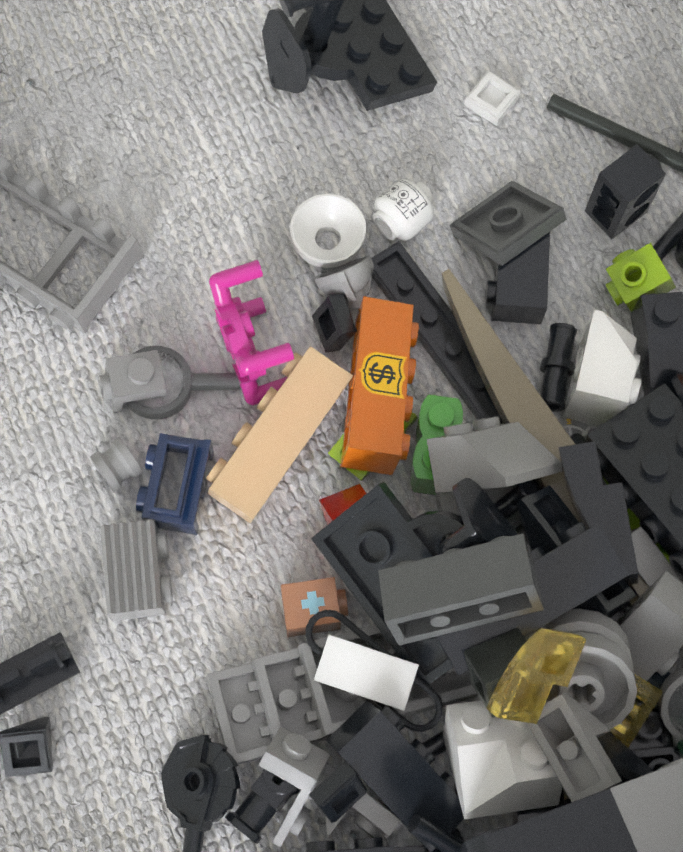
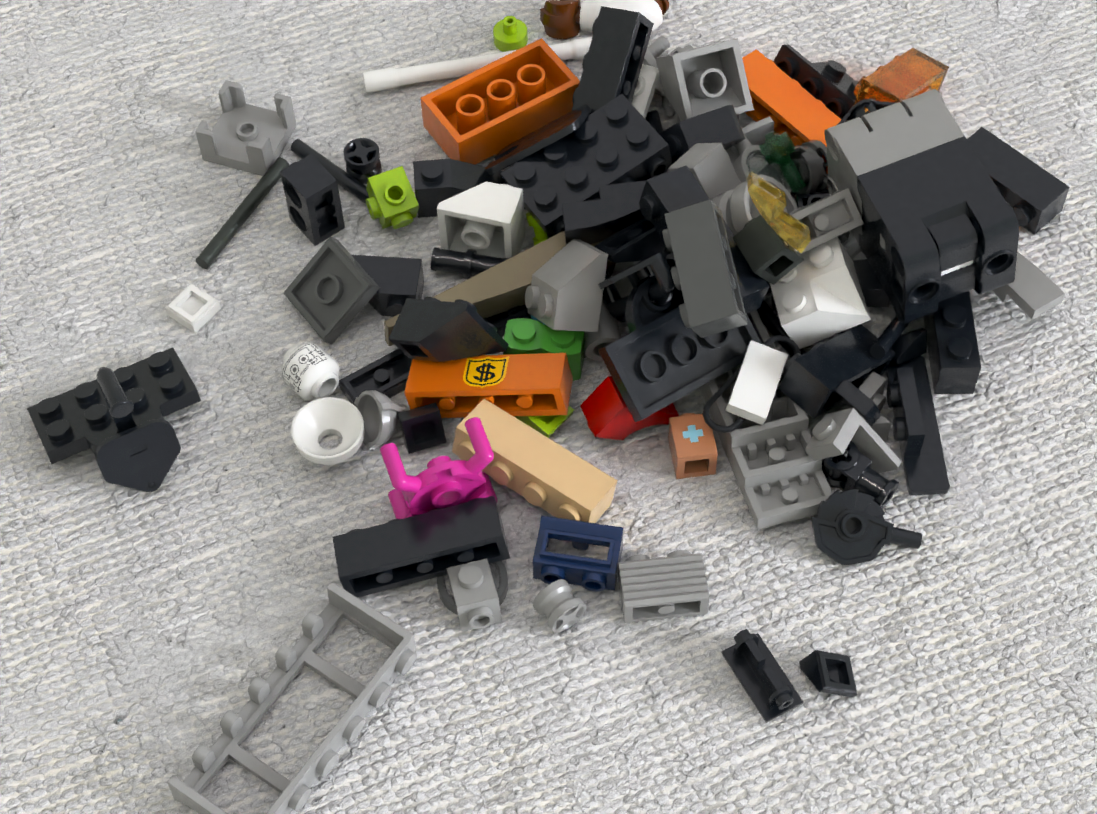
camera: 85 degrees left, 15 degrees down
none -> black brick [333,495,510,598]
none -> black slope [389,297,509,362]

